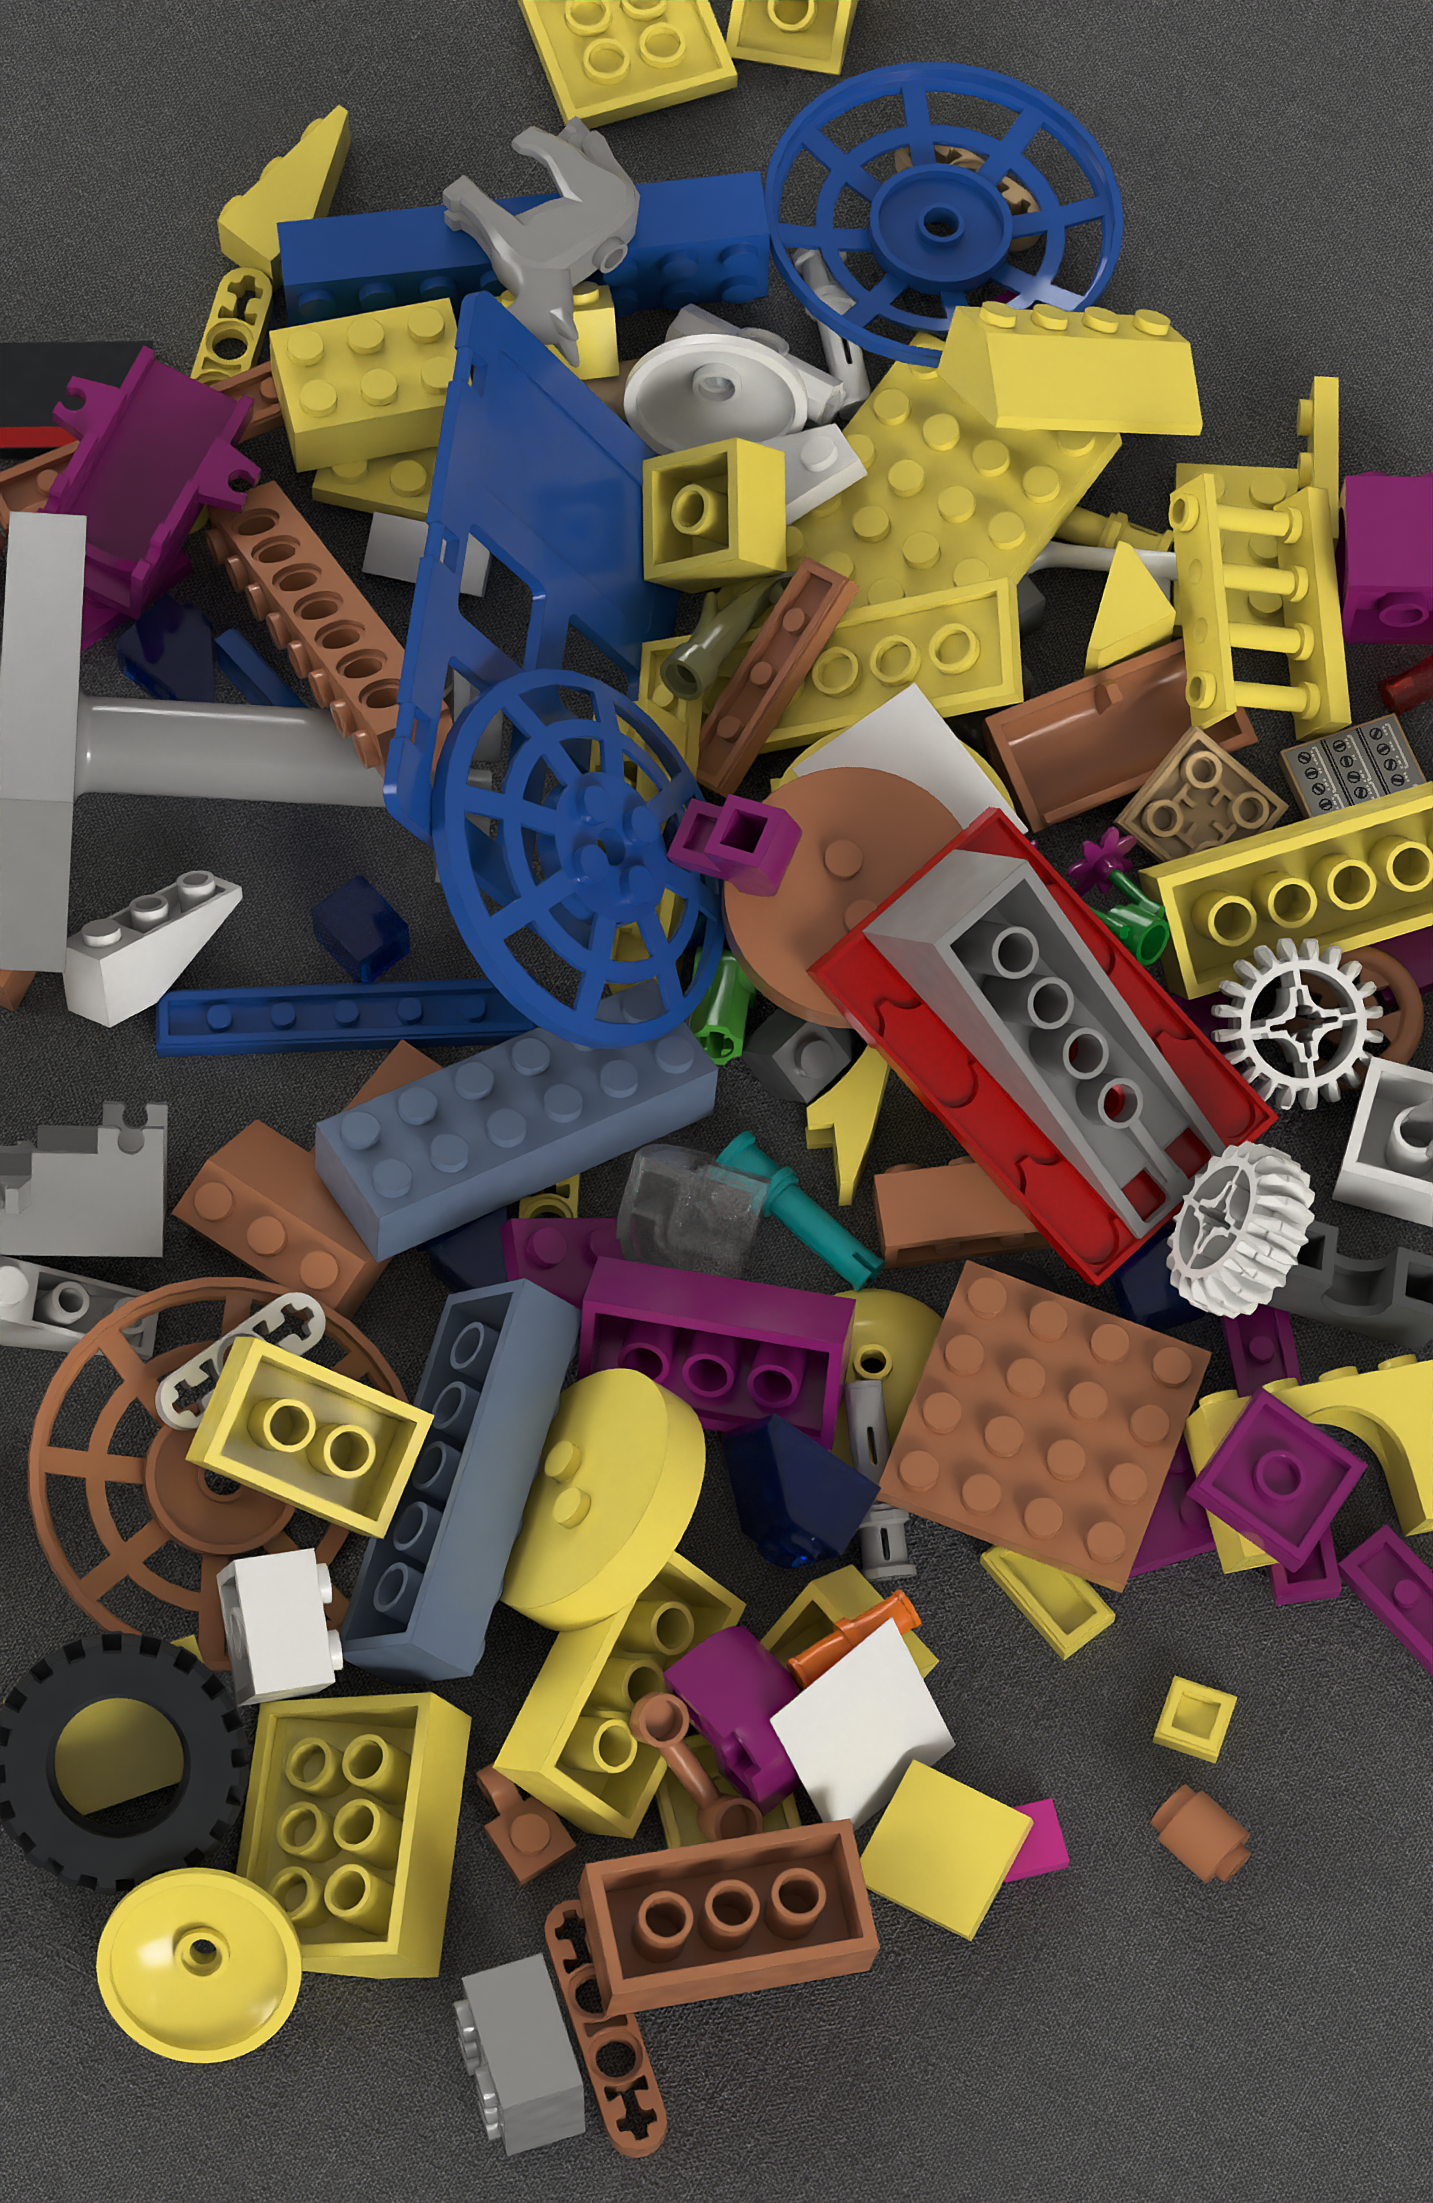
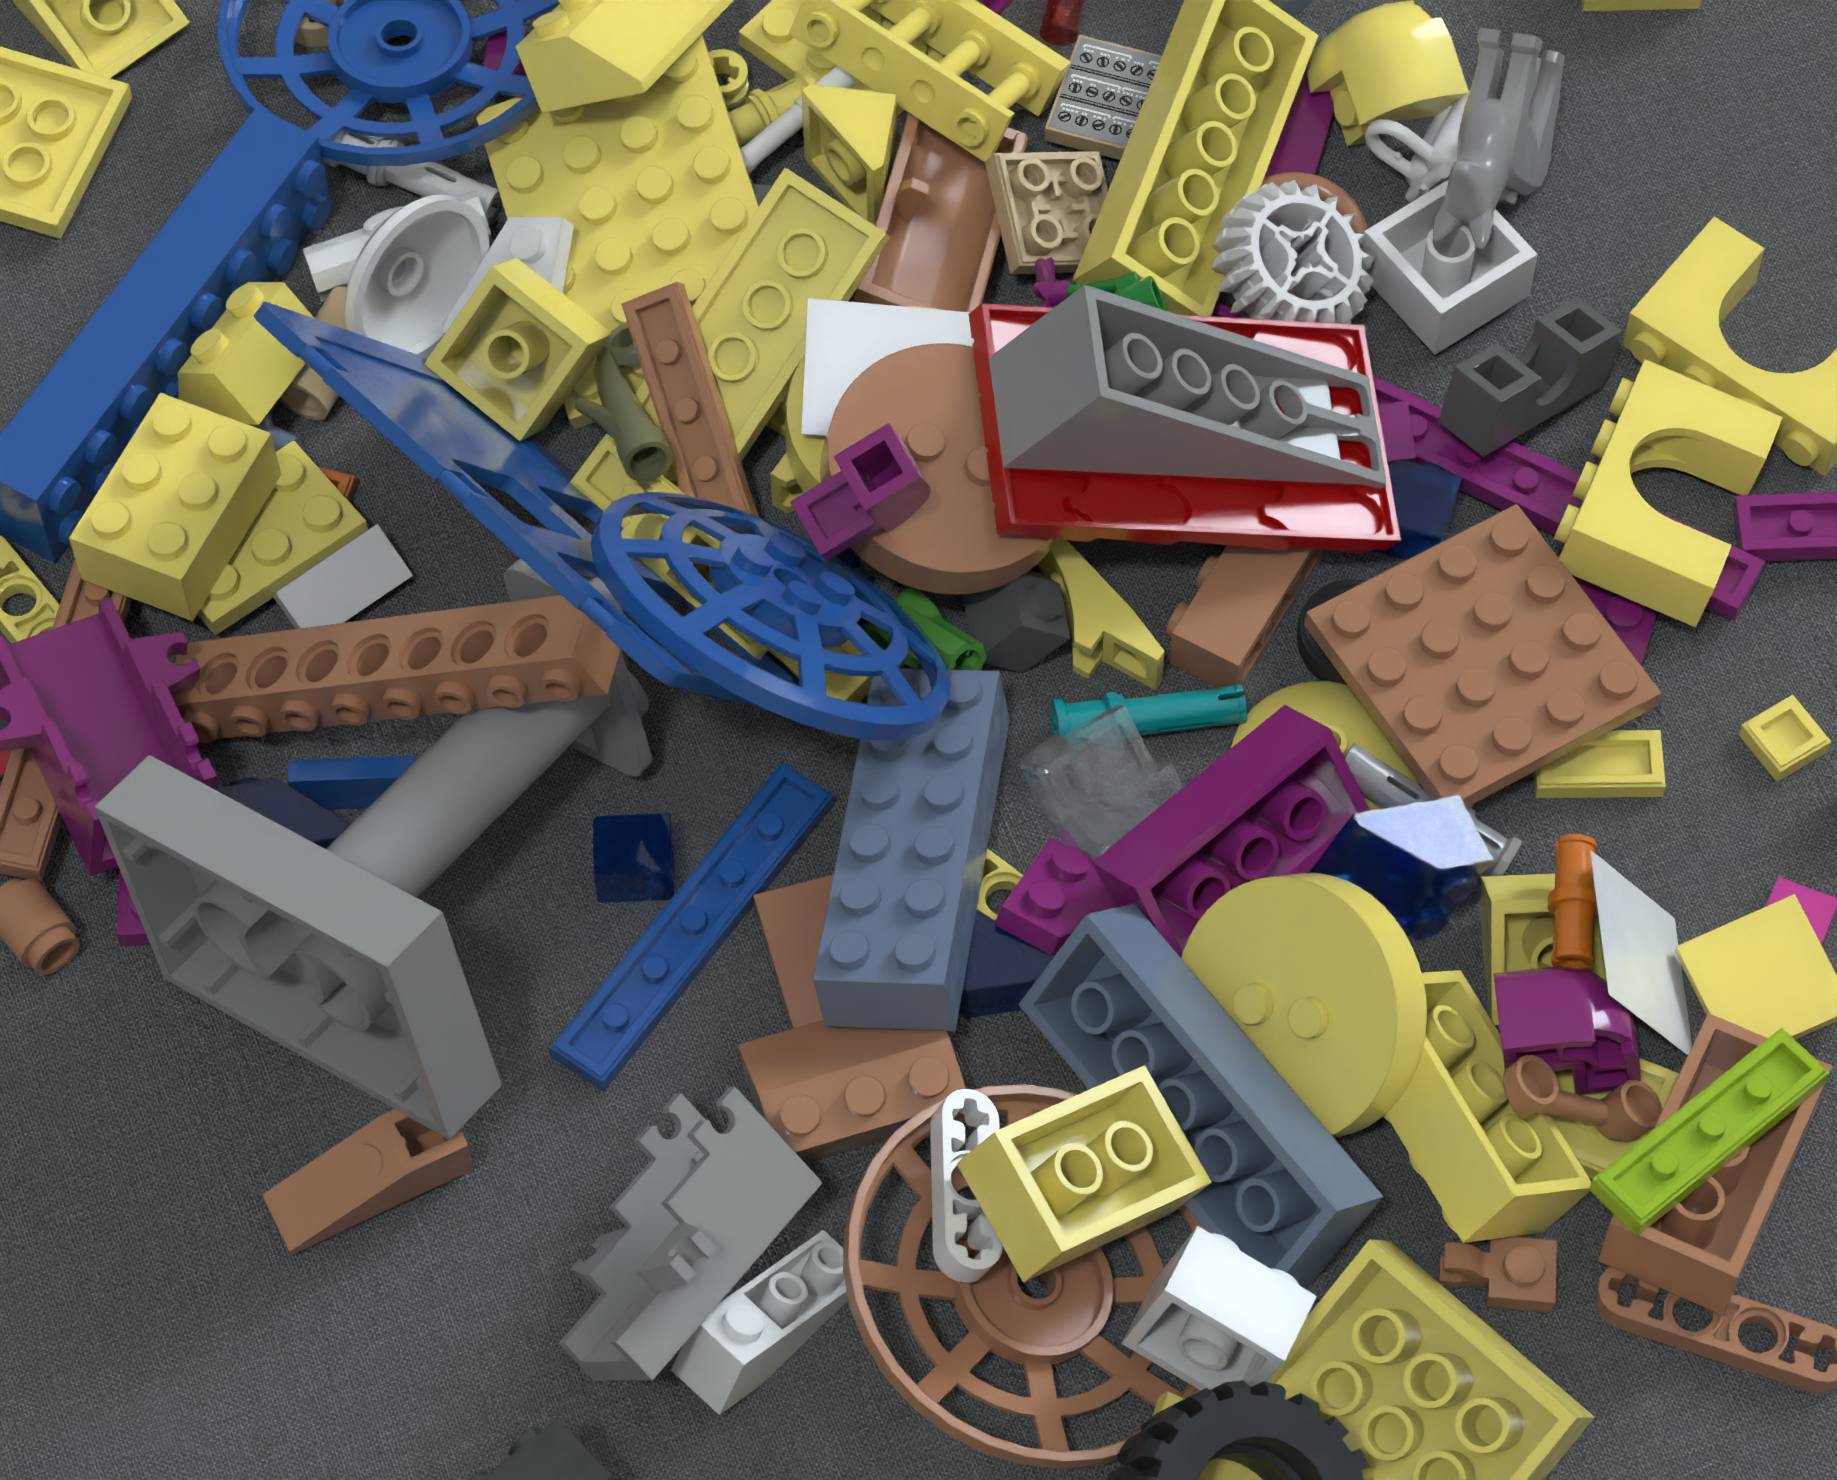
camera: 50 degrees left, 5 degrees down
white slope [62,870,243,1028] -> none
light grey animal [443,116,640,368] -> none
light grey brick [453,1953,585,2157] -> none
white gear [1166,1141,1315,1319] -> none
magenta tile [1186,1386,1368,1573] -> none
none -> light yellow bush [709,49,749,109]
none -> lime tile [1589,1028,1830,1236]

